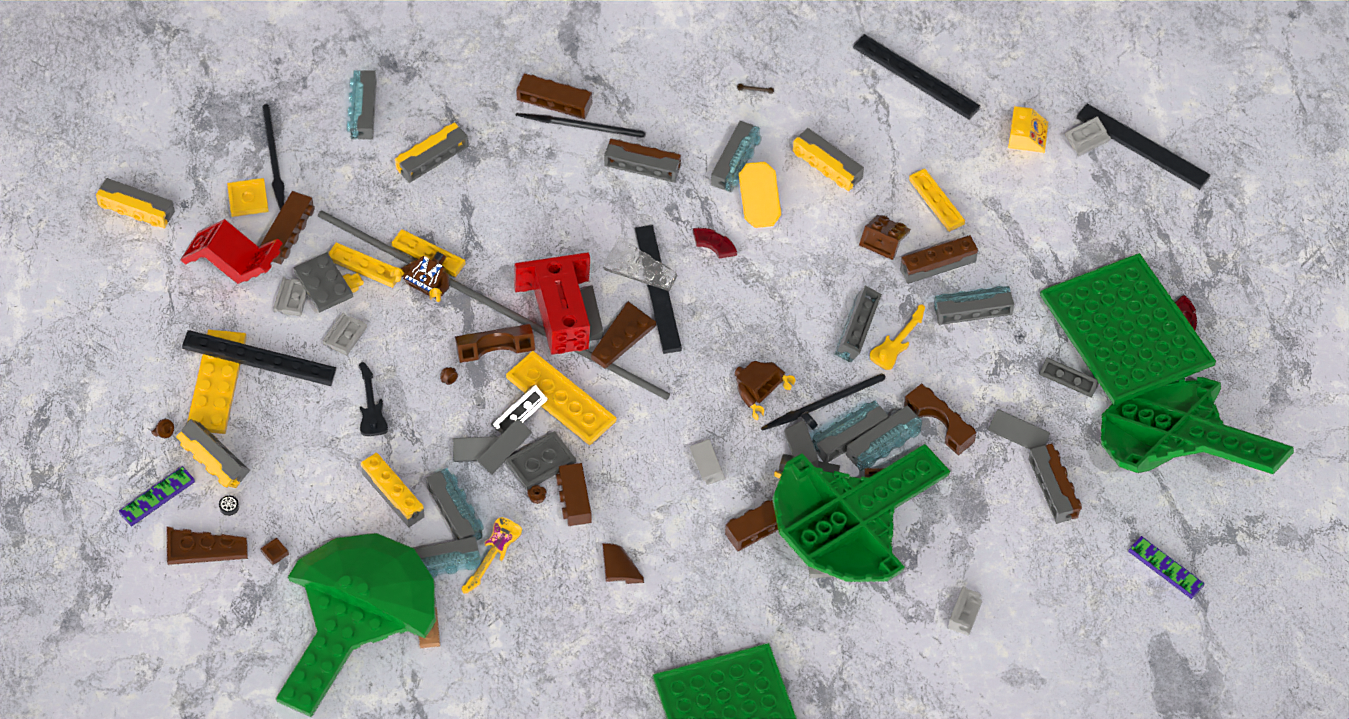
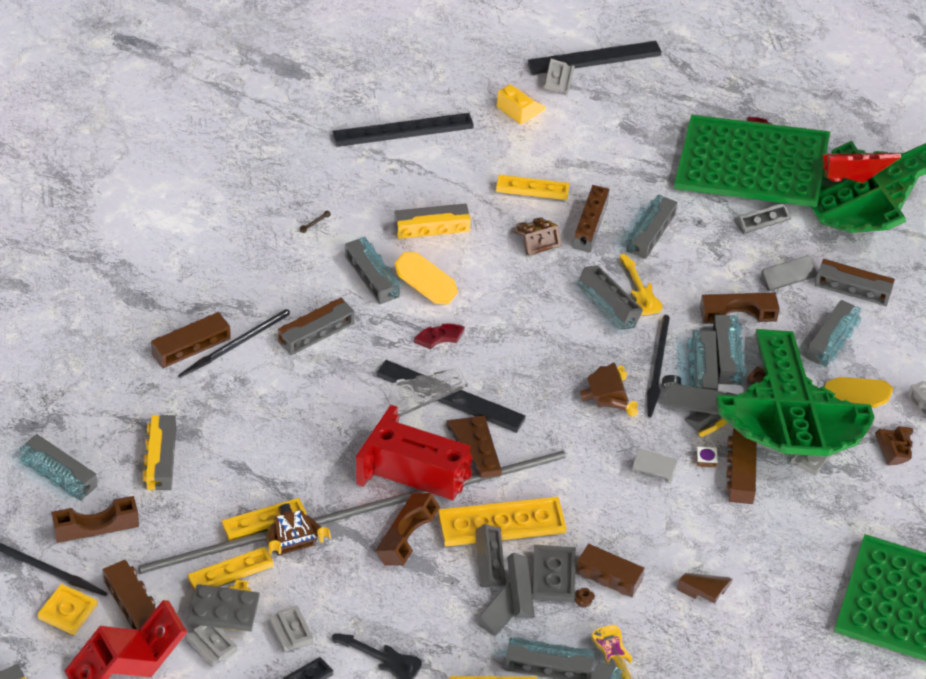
camera: 55 degrees left, 10 degrees down
reddish brown plate [440,367,458,385] -> none
none -> reddish brown arch [51,496,139,543]
none -> tile [696,446,718,467]
none -> piece [806,300,862,368]
none -> red wedge [822,152,901,183]
none -> yellow shield [824,377,894,408]
none -> reddish brown slope [875,426,914,465]

